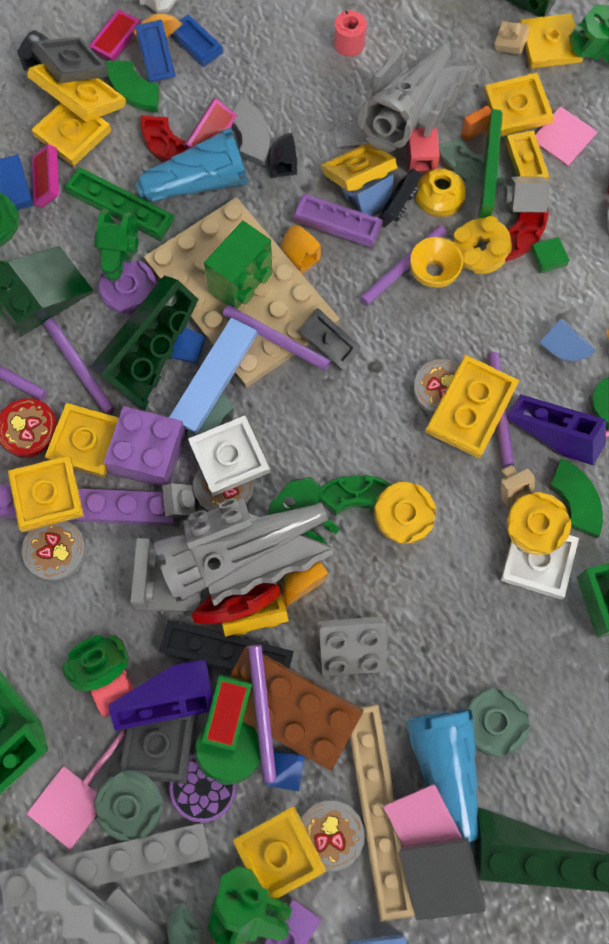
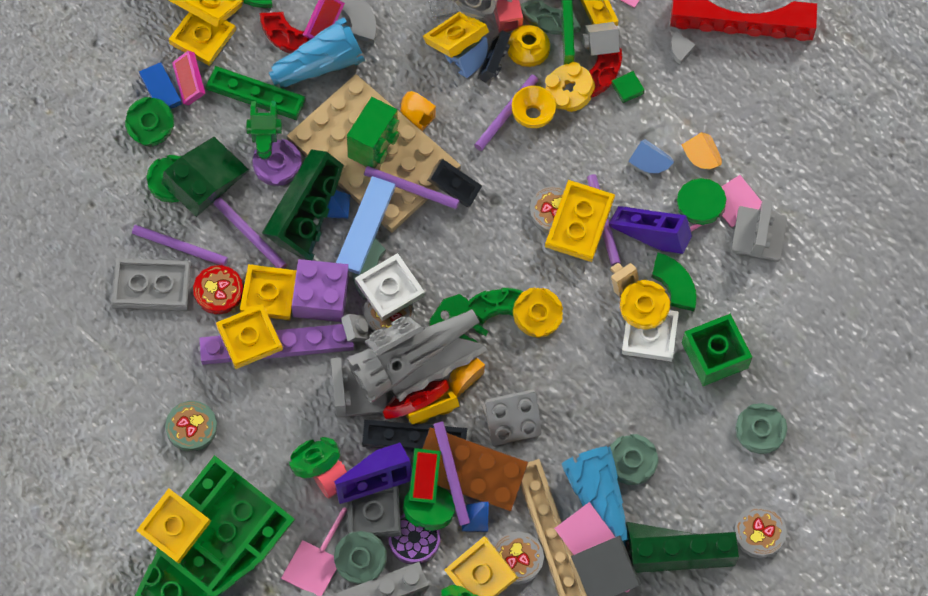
camera: 10 degrees left, 5 degrees down
tile [21,521,87,582] -> none
black brick [268,133,297,178] -> none
medium lavender plate [293,193,383,248] -> none

